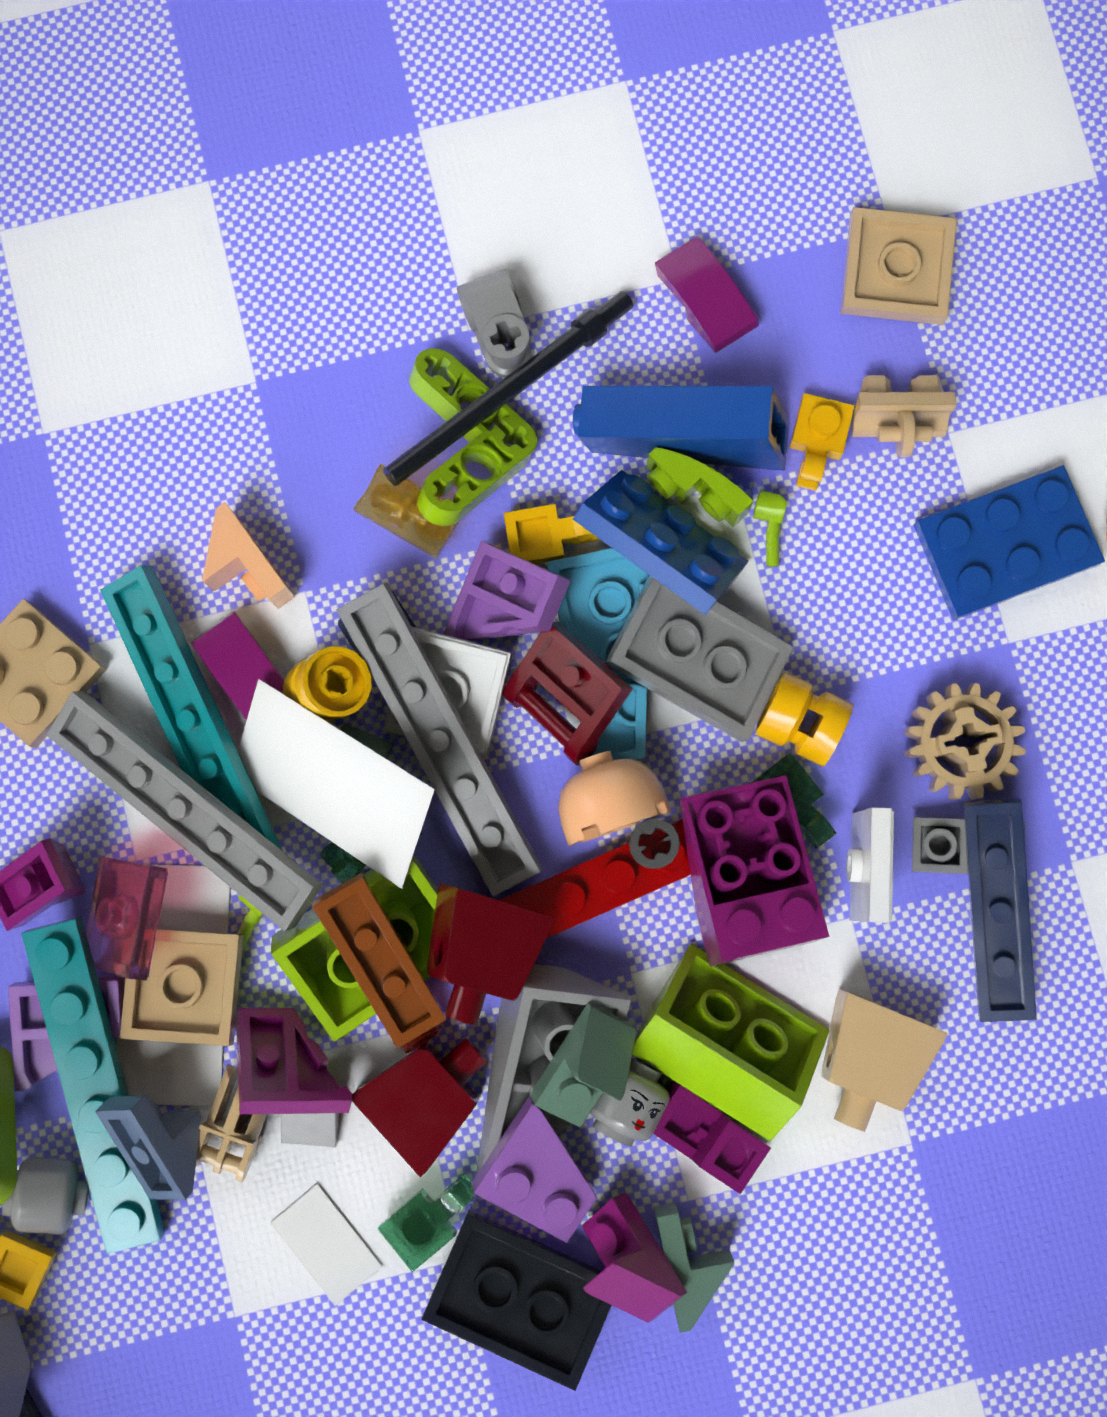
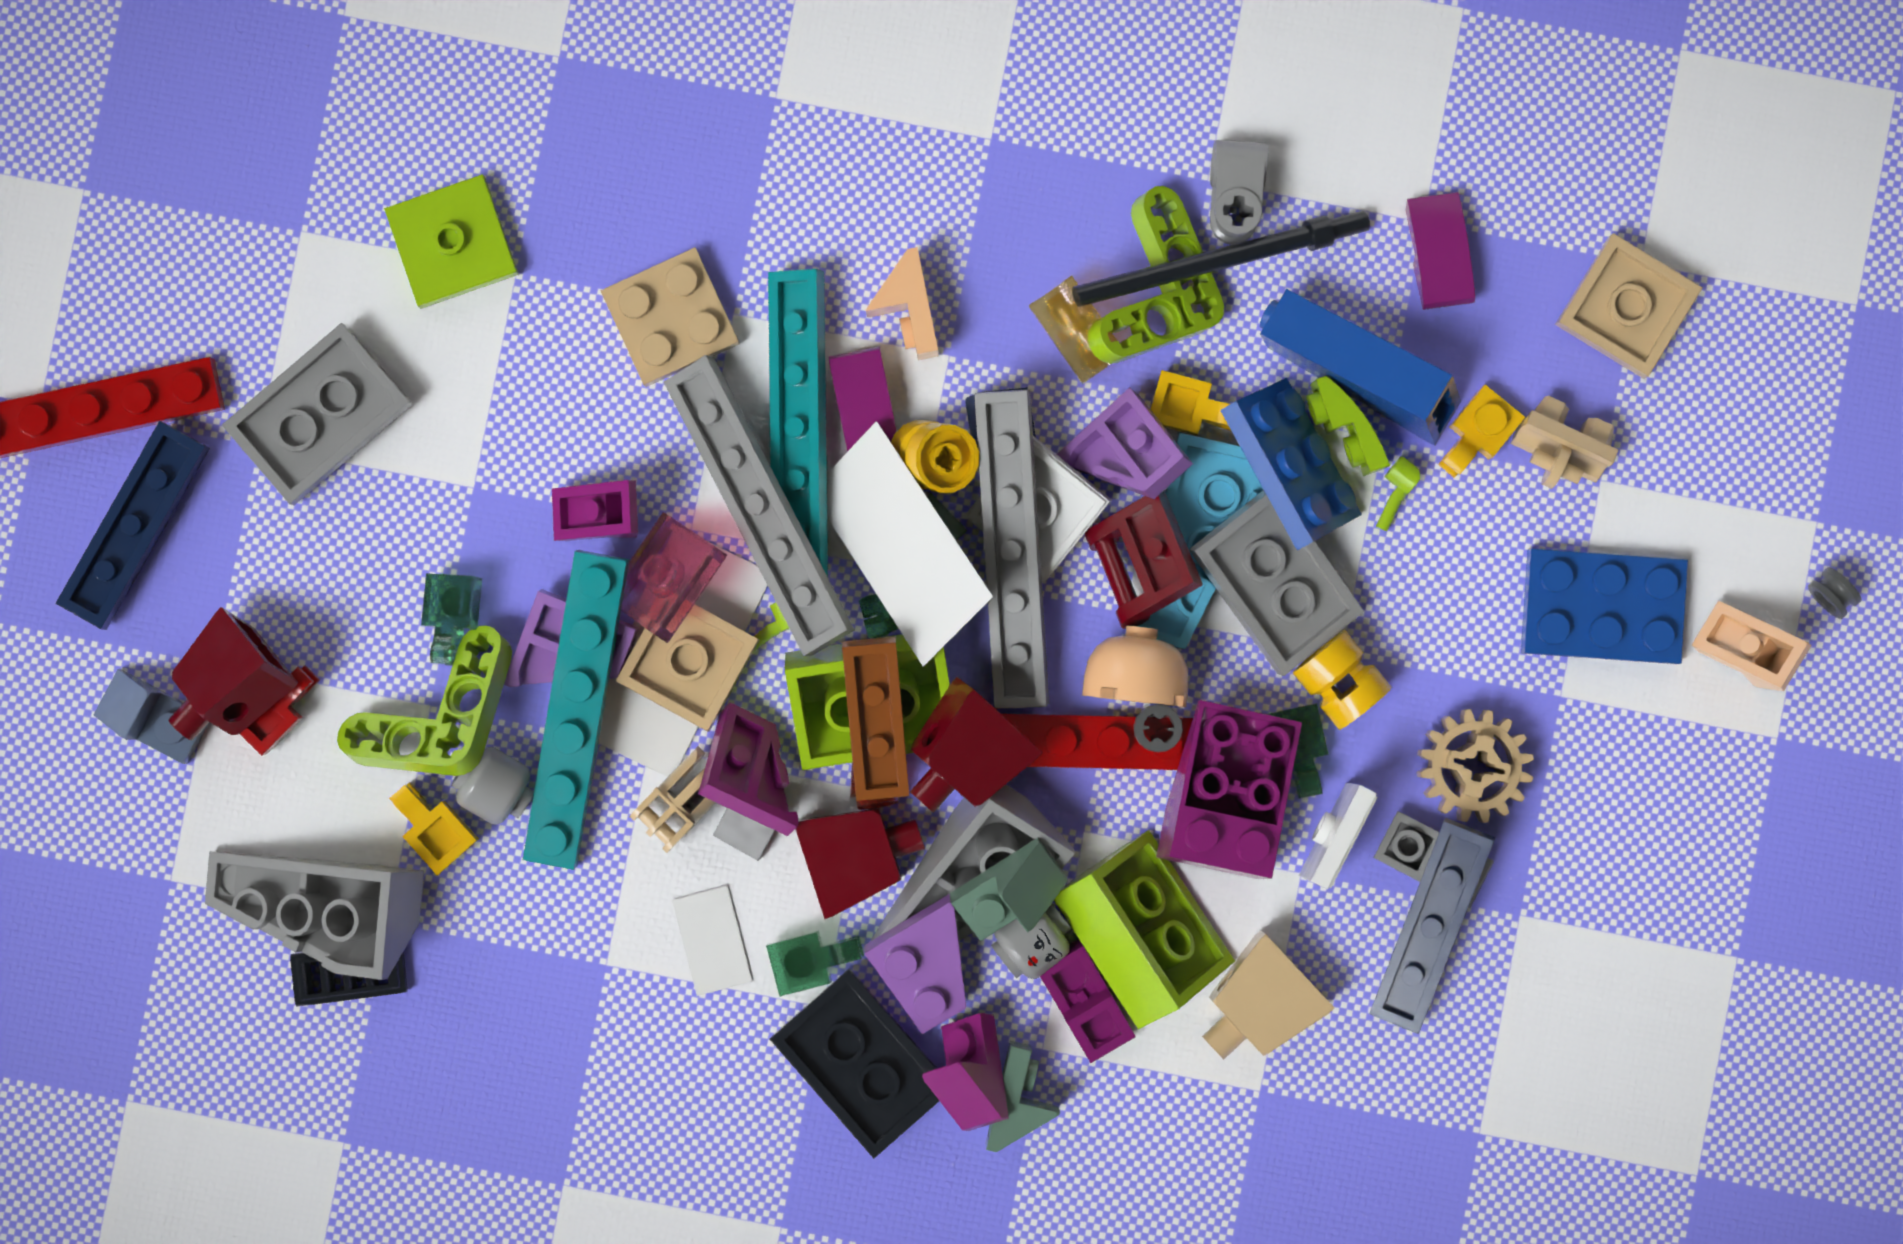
camera: 20 degrees right, 5 degrees up
sand blue slope [95,1095,201,1200] -> none

